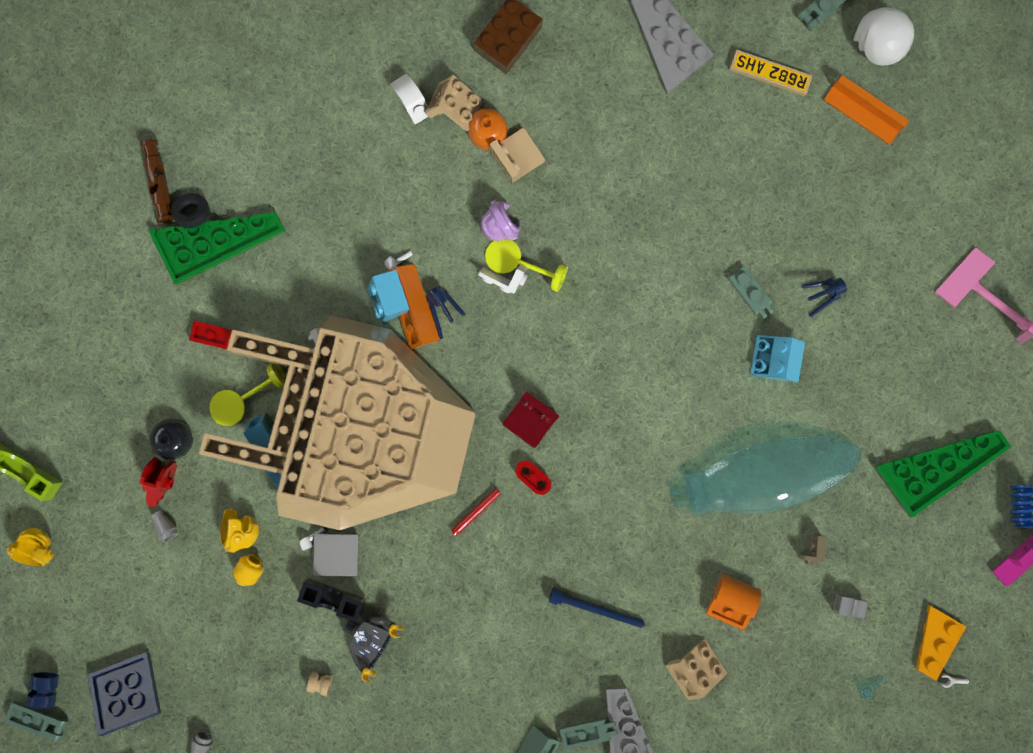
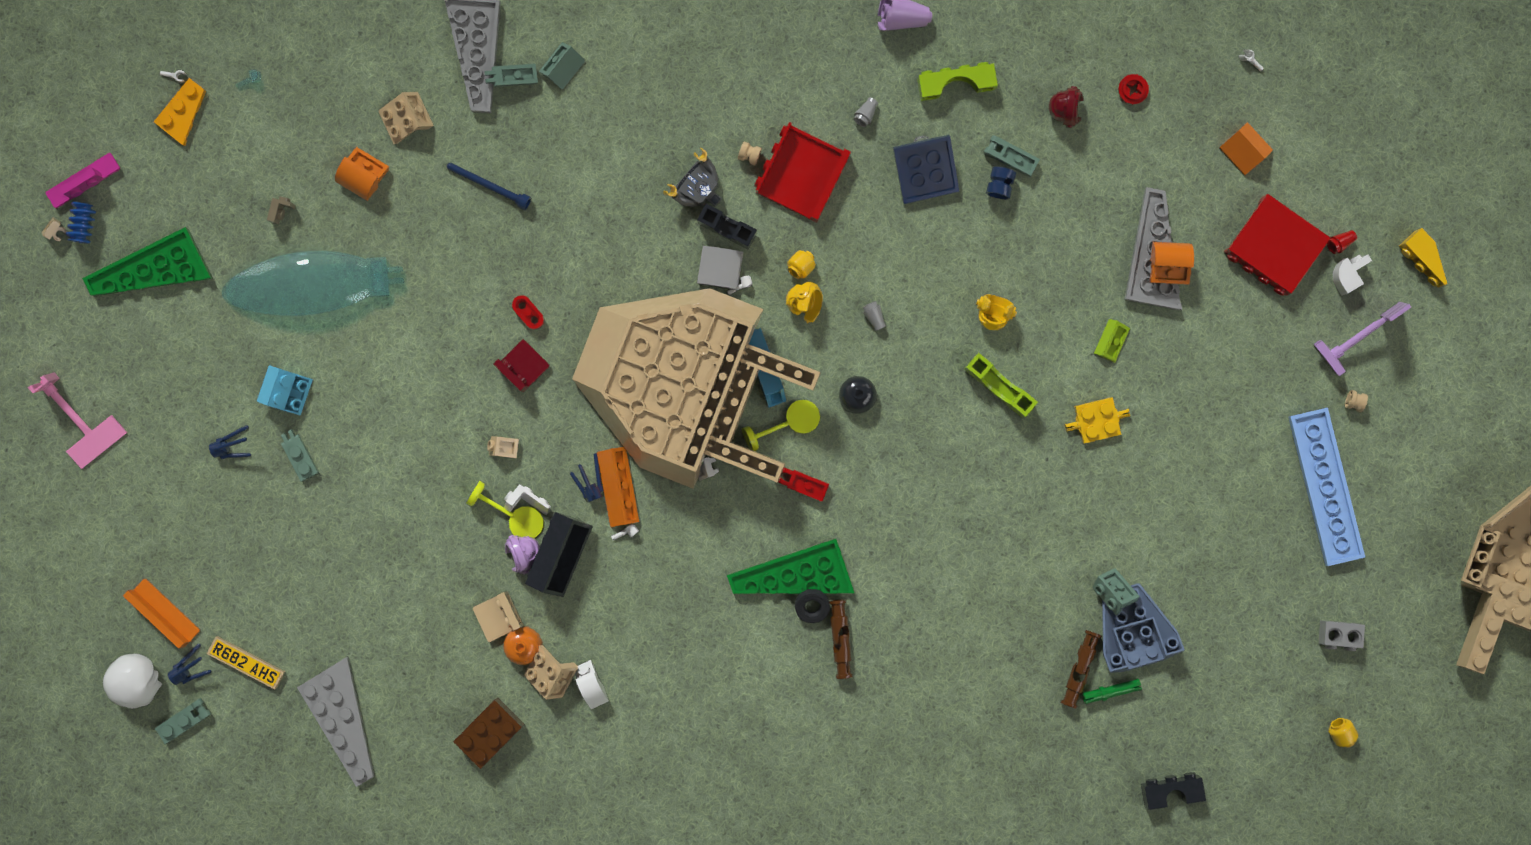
camera: 170 degrees left, 0 degrees up
red hinge [139,457,177,507] -> none
medium azure slope [367,270,409,323] -> none
red bar [451,488,501,536] -> none
light grey leg [833,594,868,618] -> none
none -> dark blue plant [167,644,211,685]
none -> tan bracket [487,436,519,458]
none -> black piece [525,512,593,597]
none -> red panel [754,122,851,223]

